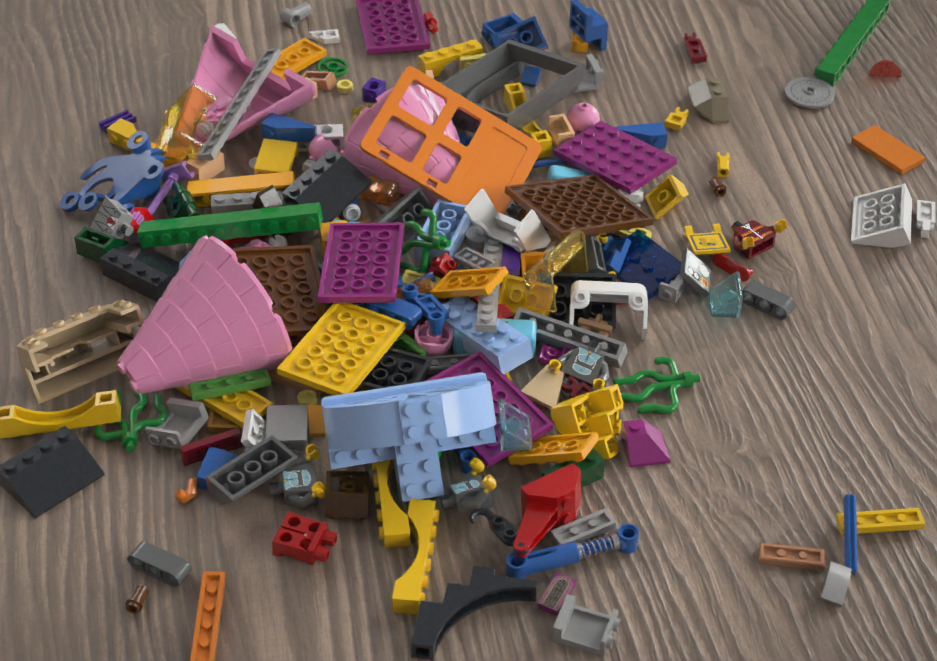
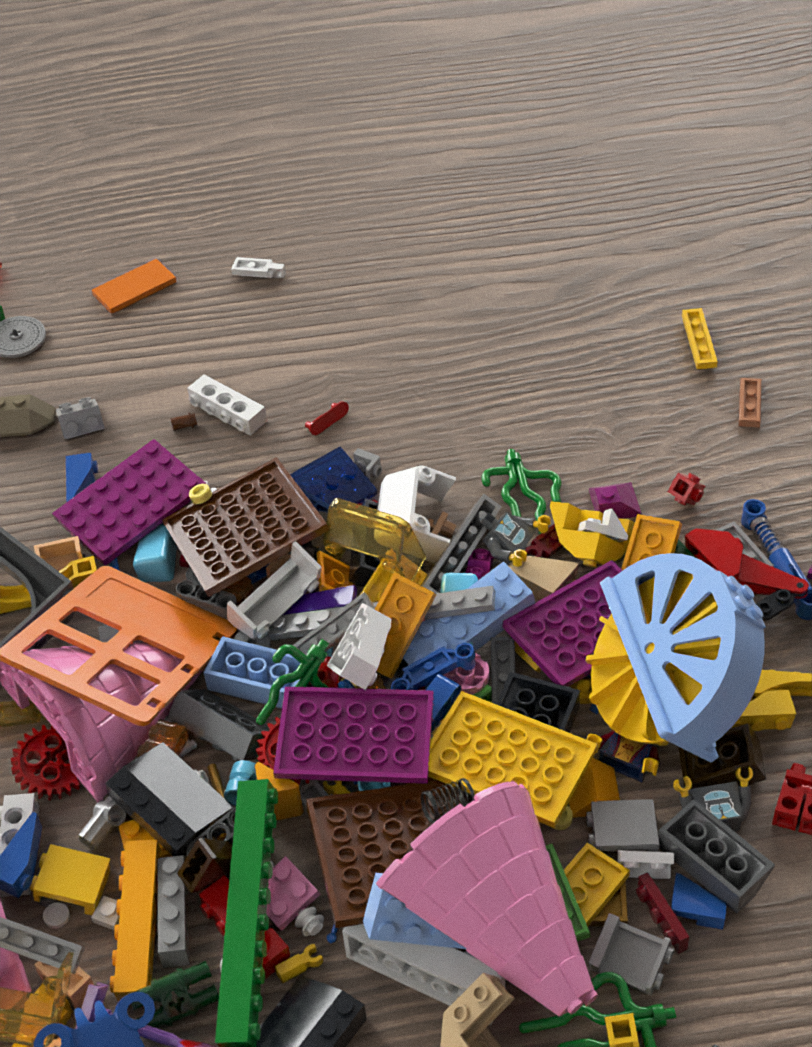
camera: 85 degrees left, 5 degrees up
orange arm [174,478,198,503] -> none
bright pink cylinder [308,133,339,161] -> none
bright pink cylinder [567,102,600,133] -> none
yellow slope [645,174,689,220] -> none
yellow plate [665,107,688,131] -> none
tile [680,249,712,297] -> none
yellow flag [684,224,730,255] -> none
clear light blue slope [709,271,743,318] -> none
yellow bar [716,152,730,177] -> none
dark red torso [731,219,788,260] -> none
dark grey beam [739,280,796,320] -> none
light grey slope [819,561,852,608] -> none
blue axle [844,494,858,574] -> none
white slope [851,184,912,248] -> none
none -> light grey bracket [56,397,105,439]
none -> white brick [187,374,267,436]
none -> light yellow tile [189,484,212,504]
none -> white brick [327,603,392,690]
none -> pearl dark grey piece [420,778,476,823]
none -> white slope [578,509,628,542]
none -> red brick [667,472,706,506]

